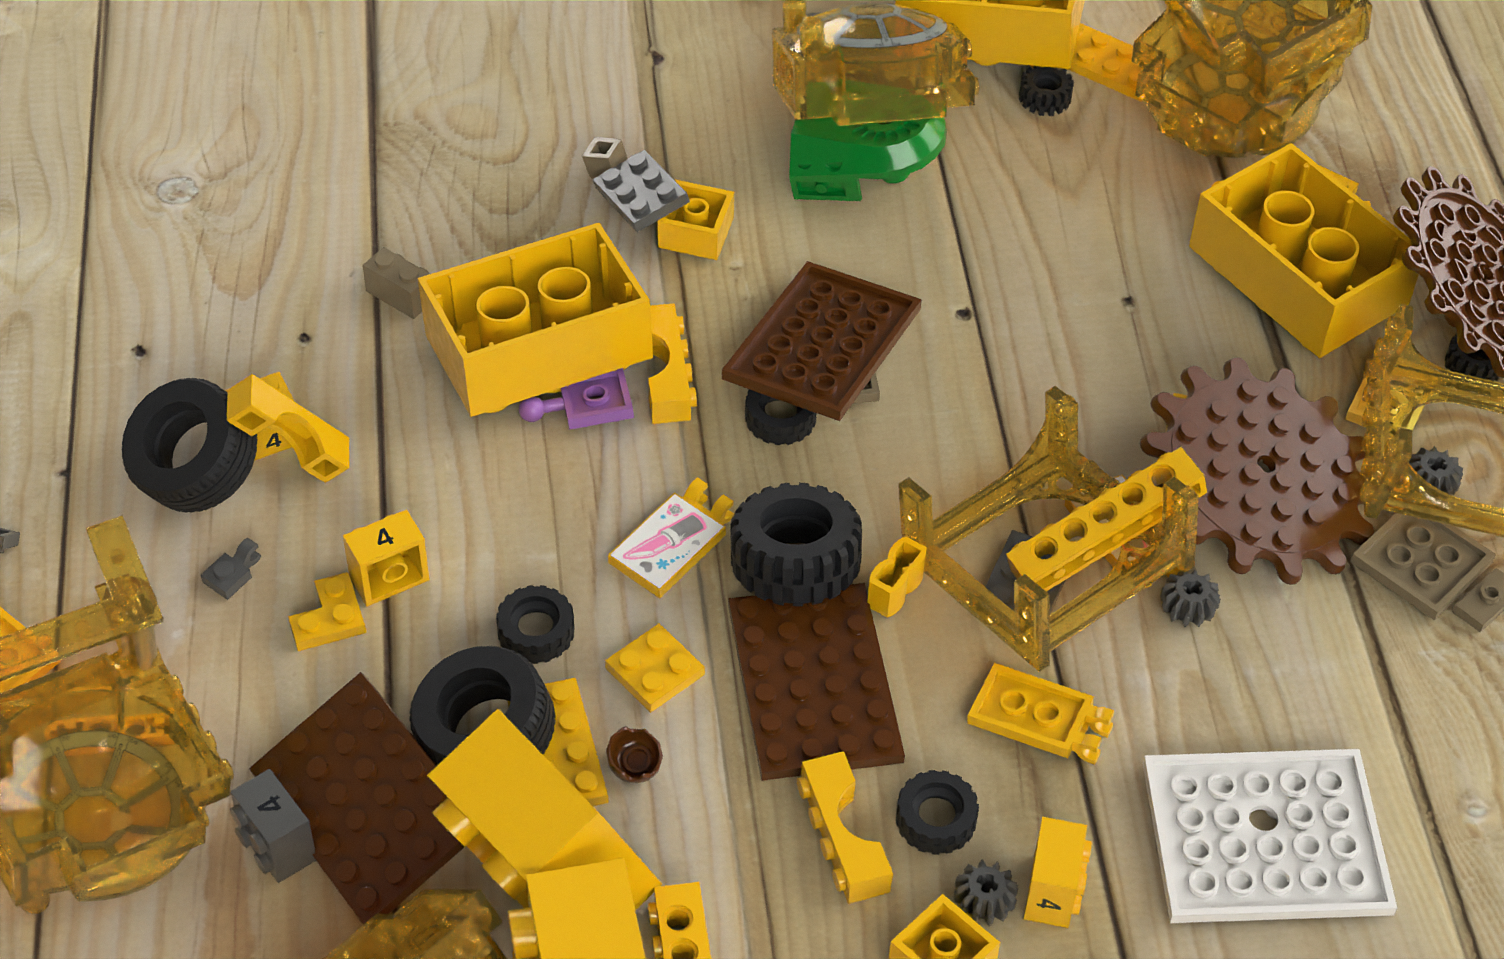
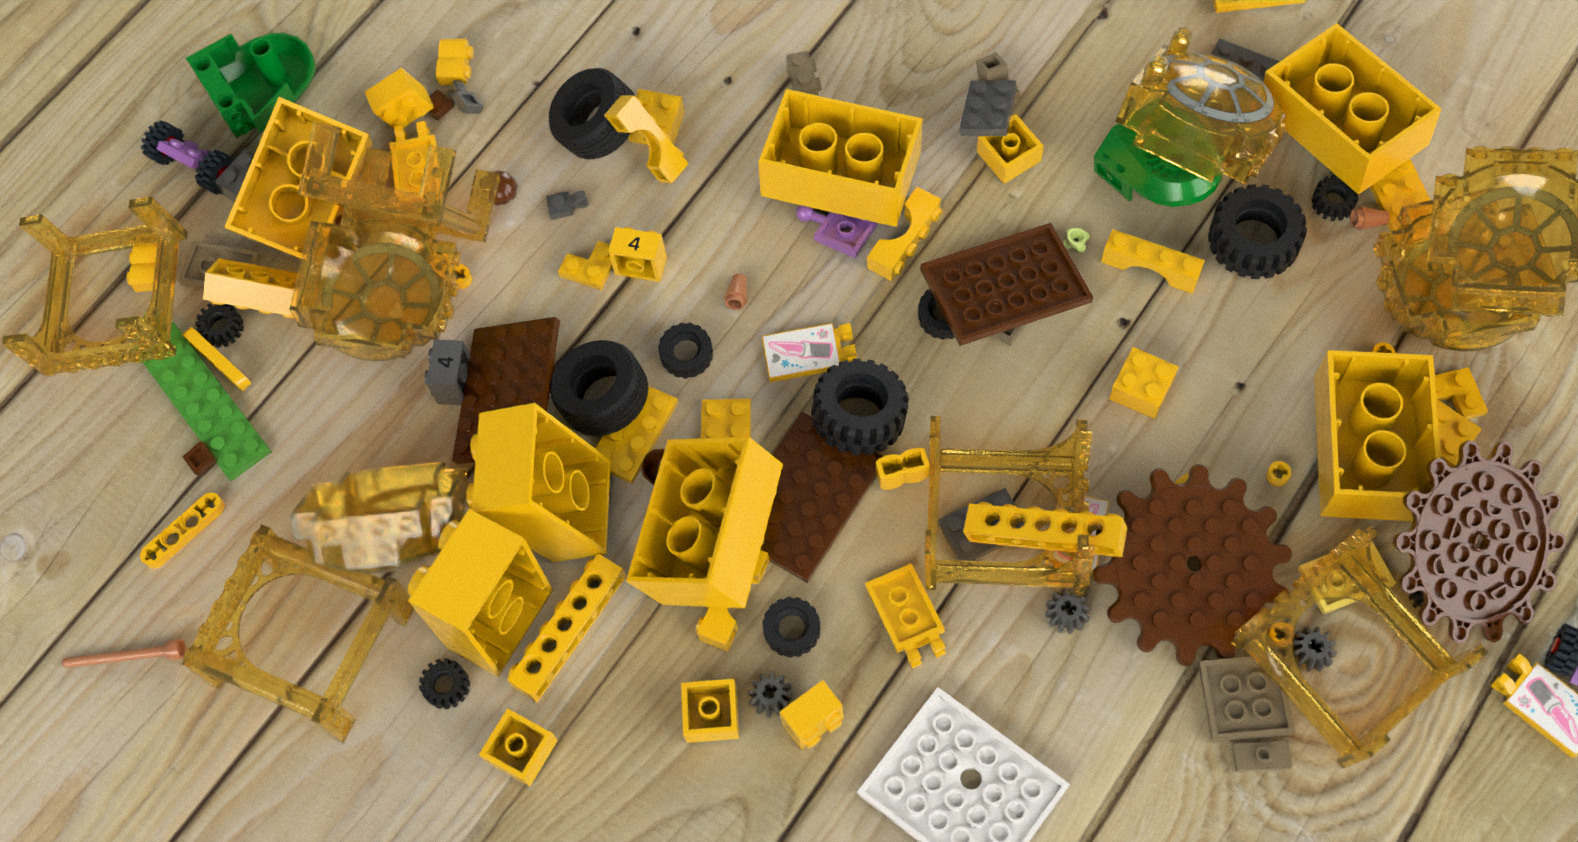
camera: 50 degrees right, 15 degrees up
none -> yellow brick [626,437,783,608]
none -> nougat cone [724,274,747,310]
none -> yellowish green plate [1063,228,1090,253]
none -> yellow arch [1101,229,1205,294]
none -> yellow brick [1109,347,1179,419]
none -> black tyre [1208,184,1307,279]
none -> yellow bush [1266,461,1292,487]
none -> nougat cone [1350,206,1389,230]

